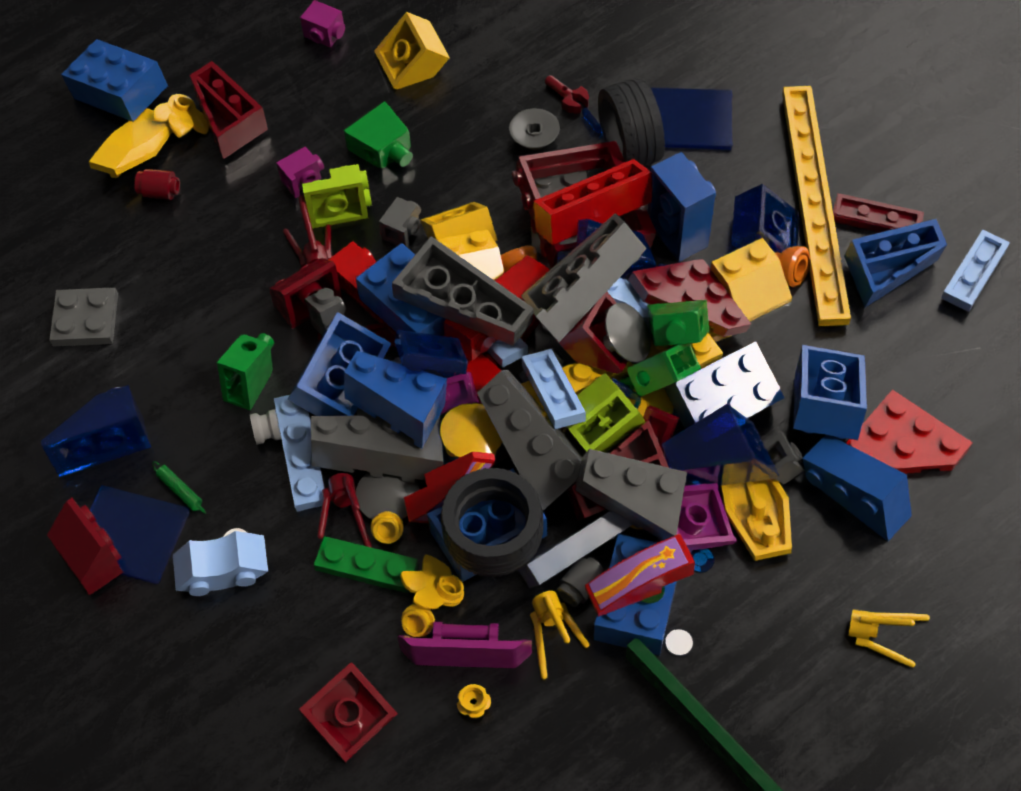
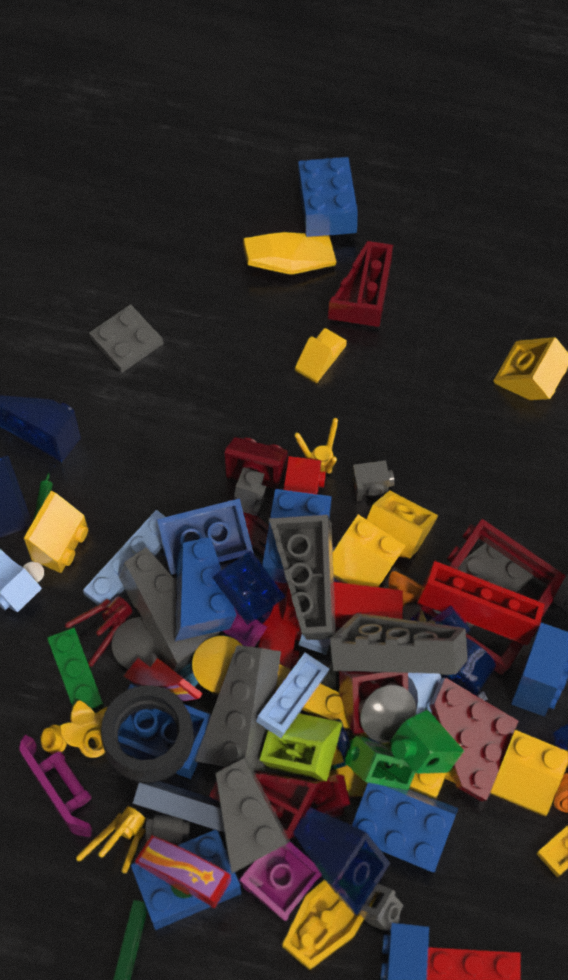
camera: 50 degrees right, 5 degrees up
dark red brick [135,169,180,200] -> none
yellow plate [153,94,209,138] -> none
green torso [217,333,275,410] -> none
light grey wheel [250,409,282,445] -> none
magenta brick [276,146,324,198] -> none
dark red plant [283,195,332,267] -> none
magenta brick [300,0,345,48] -> none
lime plate [302,164,372,228] -> none
green torso [344,101,413,169] -> none
yellow plate [371,511,404,544] -> none
yellow plate [457,684,491,718] -> none
dark grey piece [509,108,560,150] -> none
white sticker [664,628,694,657] -> none
clear blue sticker [691,548,715,572] -> none
blue brick [793,345,867,440] -> none
none -> yellow slope [24,491,88,573]
none -> yellow slope [295,328,347,383]
none -> yellow plant [295,418,338,473]

